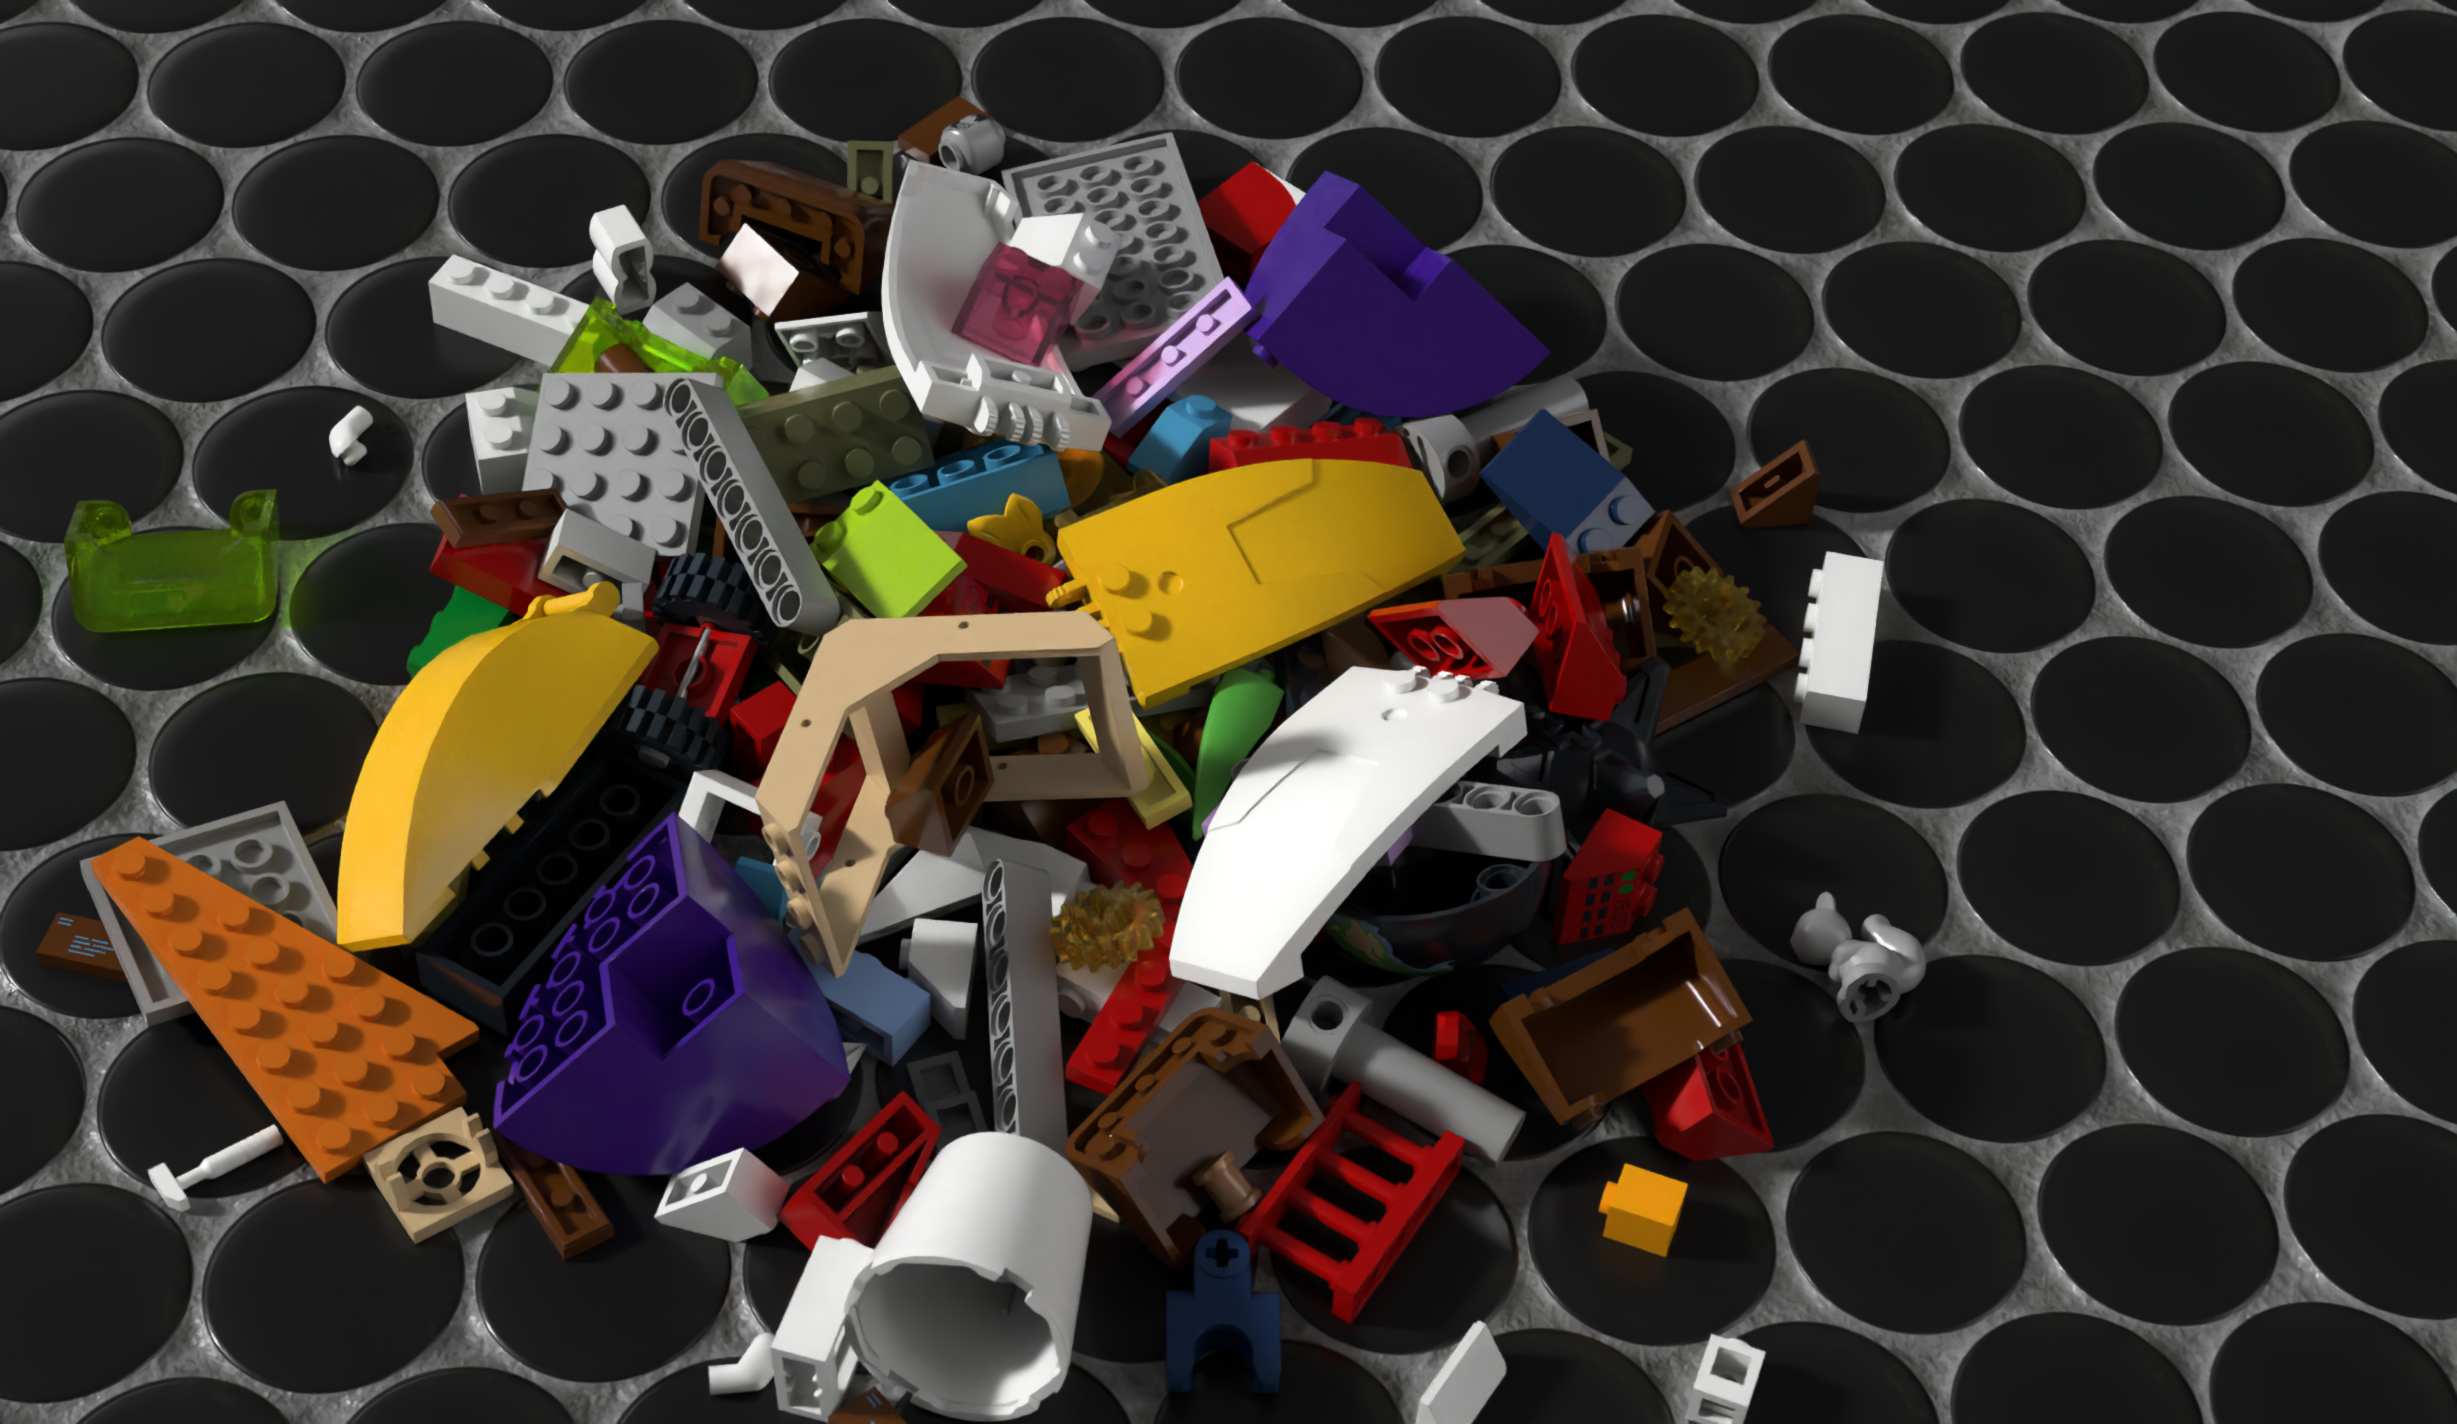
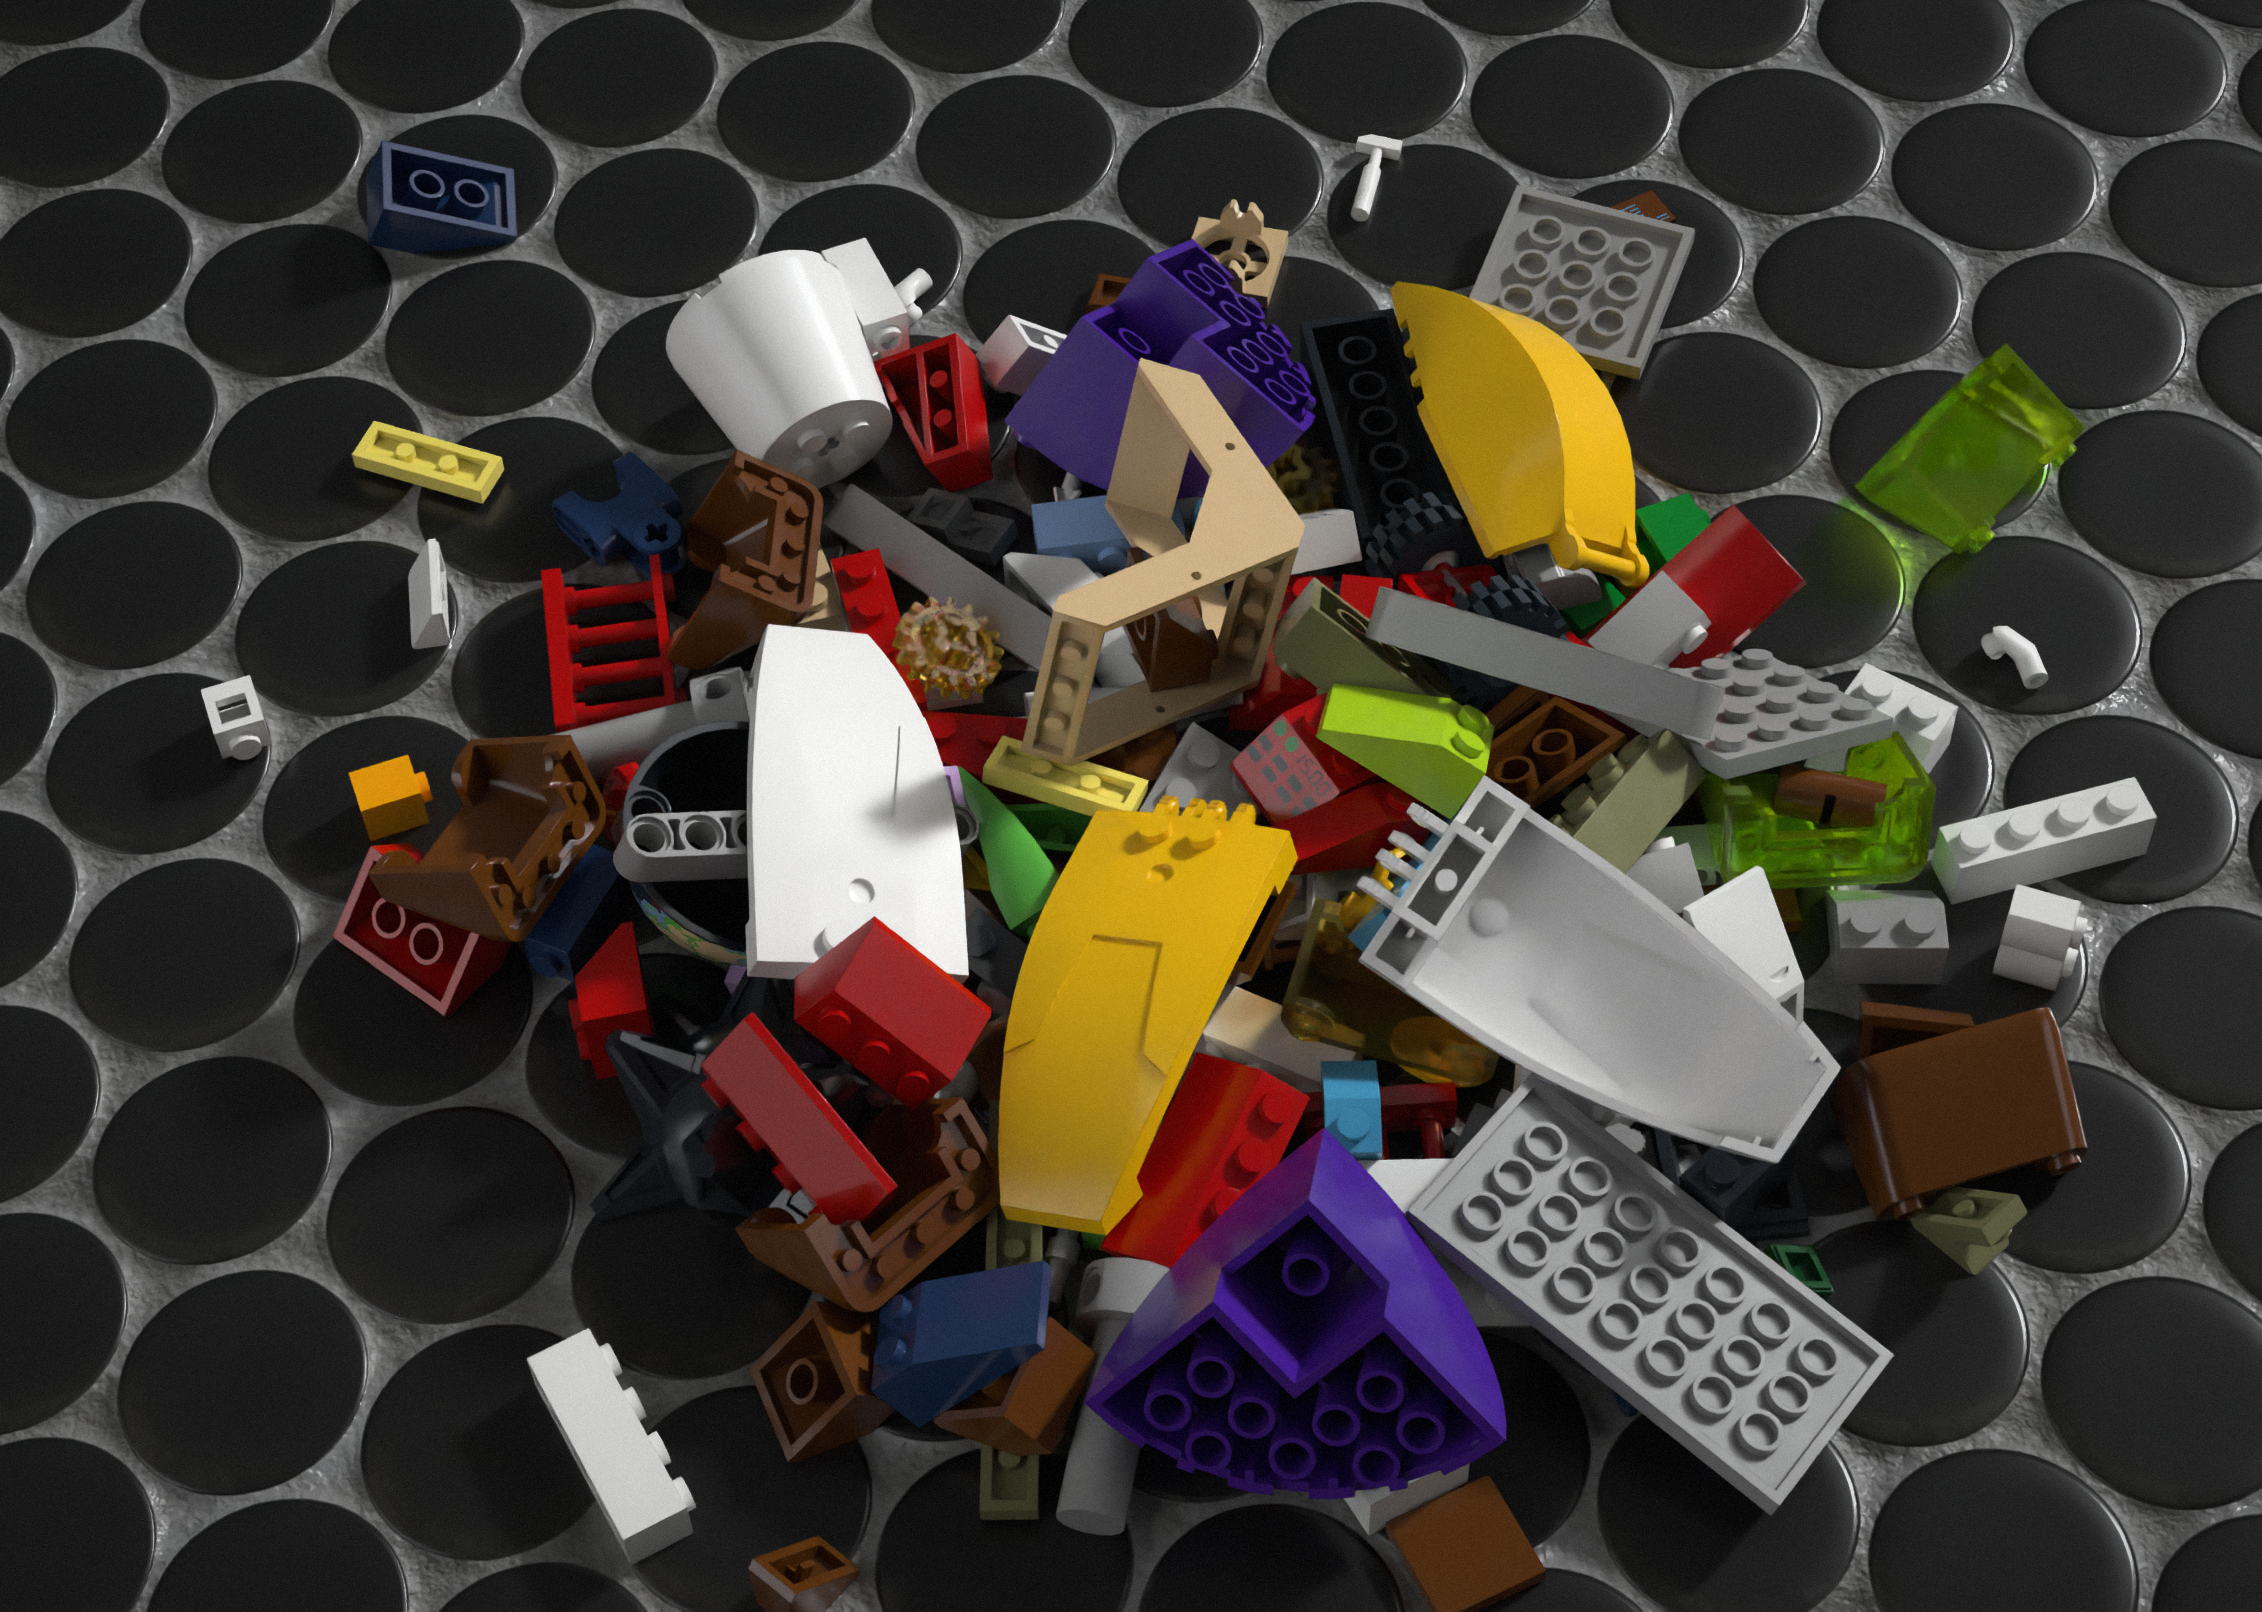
camera: 145 degrees right, 5 degrees up
orange wing [91,836,480,1184] -> none
reddish brown tile [430,488,570,549] -> none
light grey plate [613,582,646,634] -> none
reddish brown tile [898,96,990,165] -> none
light grey head [938,113,1006,176] -> none
clear pink slope [951,241,1085,368] -> none
white slope [994,213,1123,326] -> none
lavender plate [1091,276,1260,439] -> none
medium nougat bush [1191,1149,1263,1224] -> none
red panel [1197,161,1306,286] -> none
reddish brown tile [1655,623,1800,735] -> none
clear yellow gear [1663,566,1767,662] -> none
light grey animal [1790,891,1926,1022] -> none

